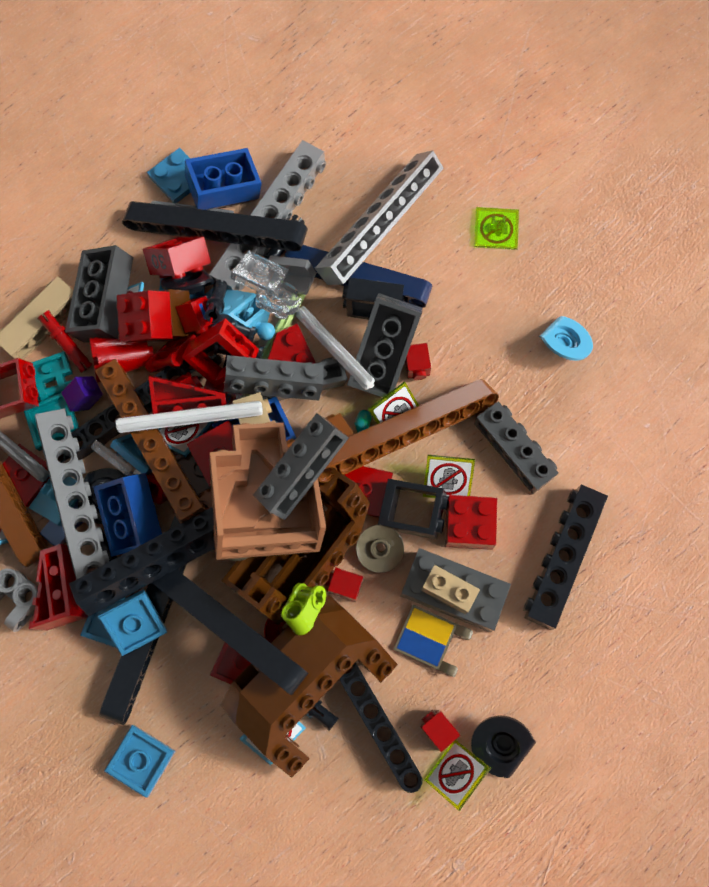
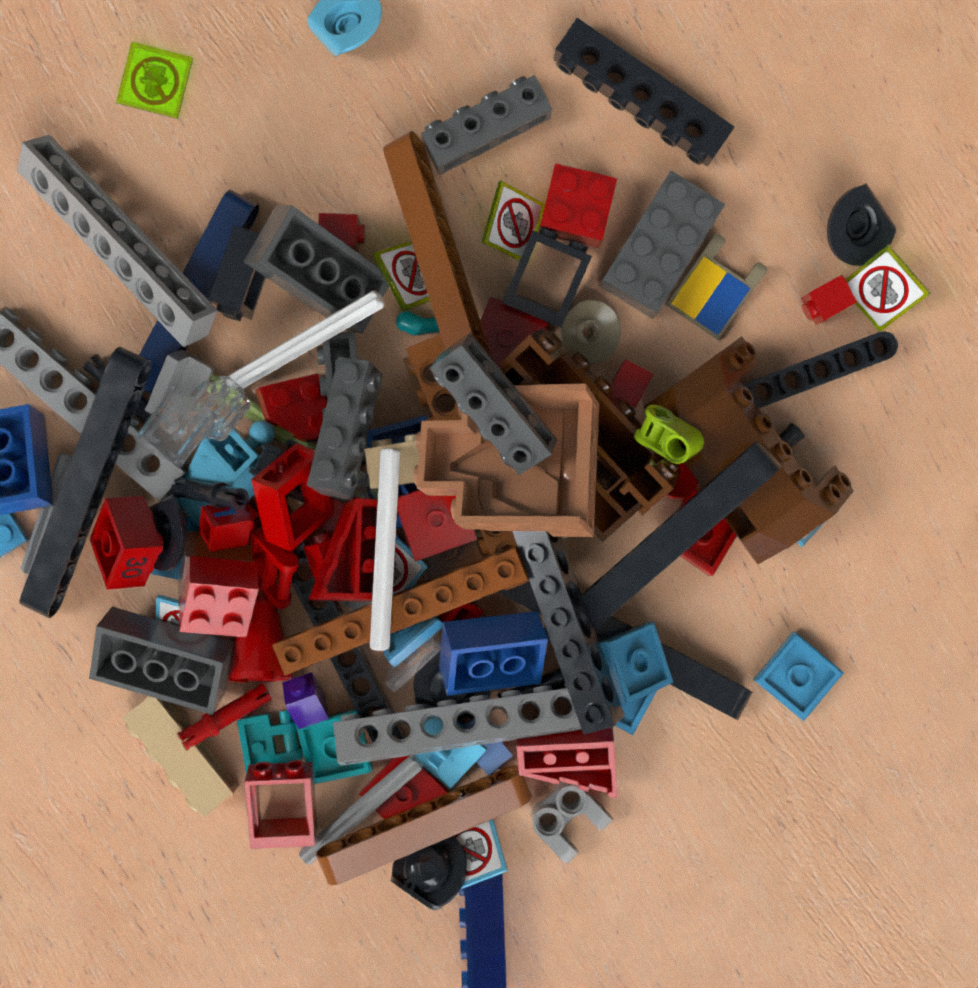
camera: 85 degrees left, 15 degrees up
tan brick [421,565,480,615] -> none

